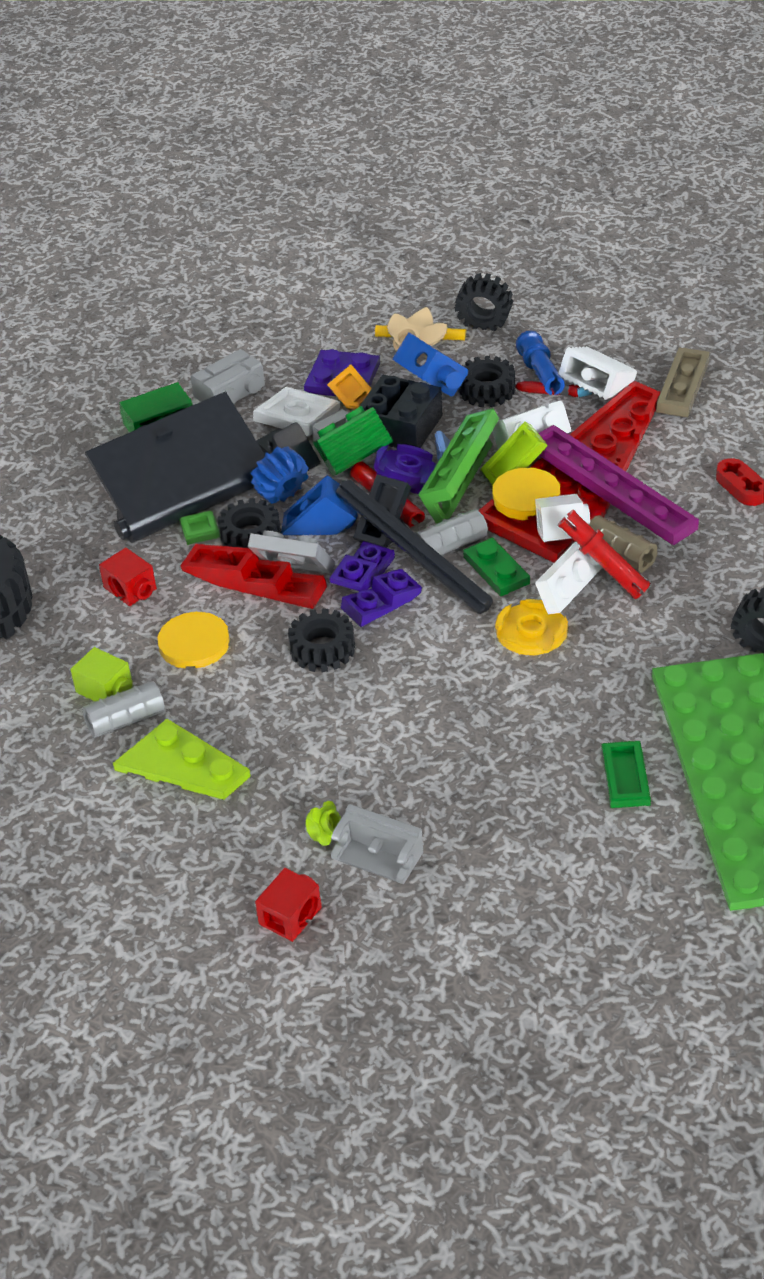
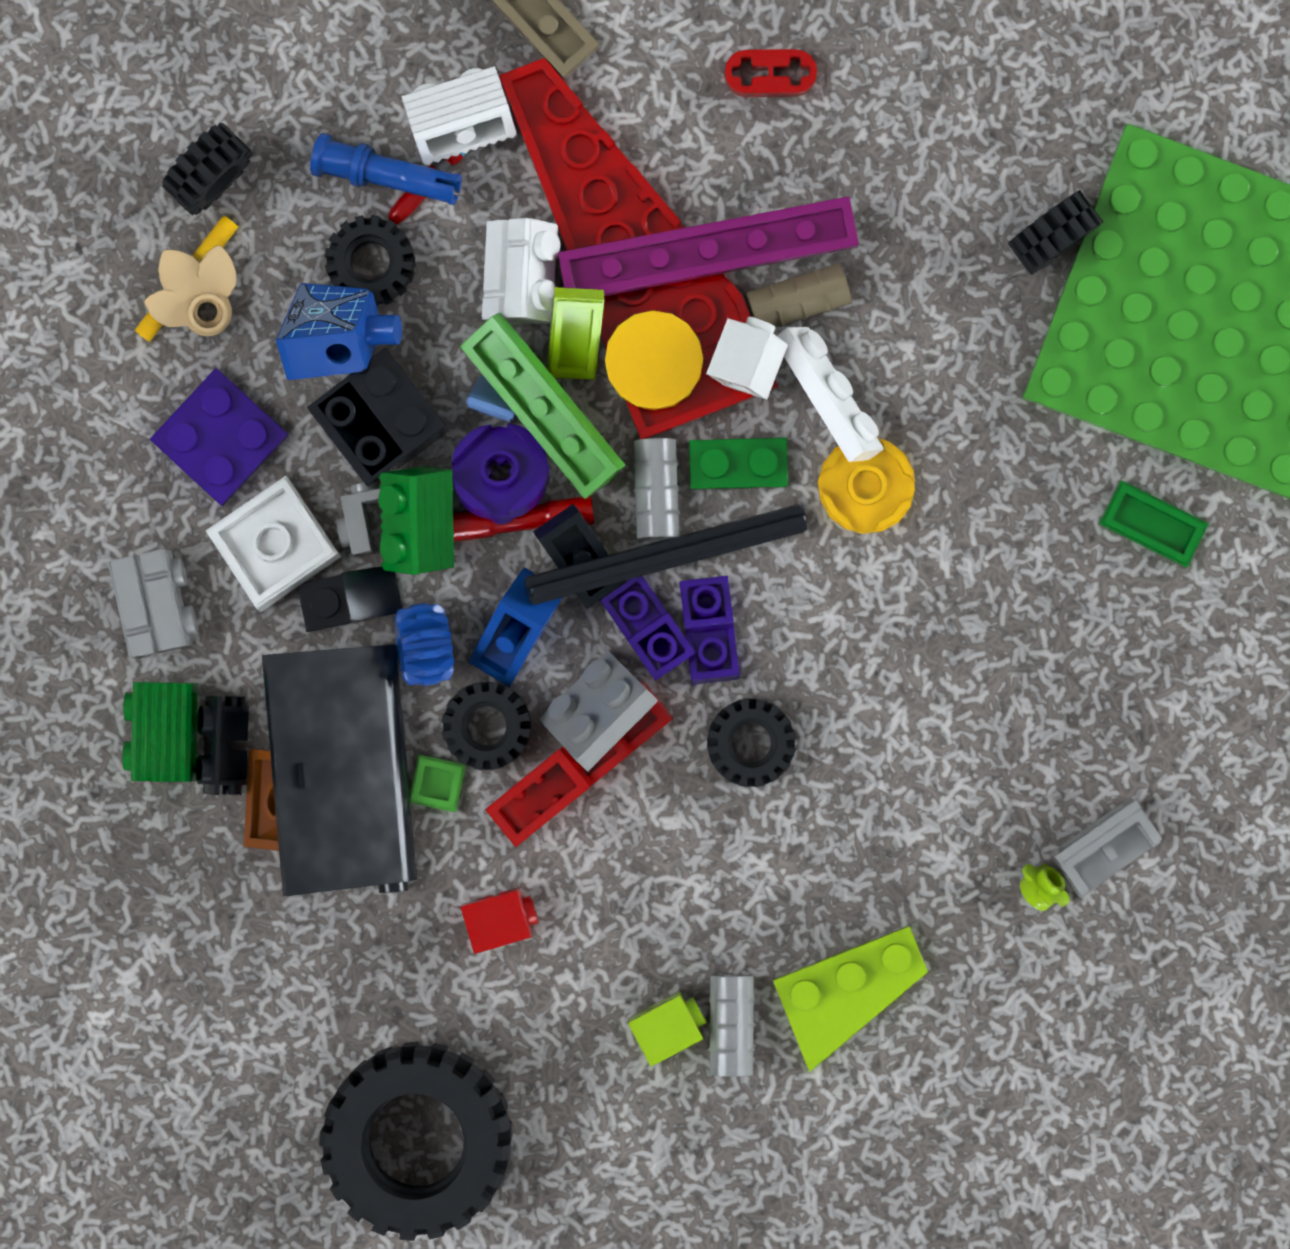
camera: 60 degrees left, 45 degrees up
yellow tile [157,611,230,669] -> none
red brick [255,868,322,942] -> none
light orange tile [327,365,372,410] -> none
red pin [557,509,651,599] -> none

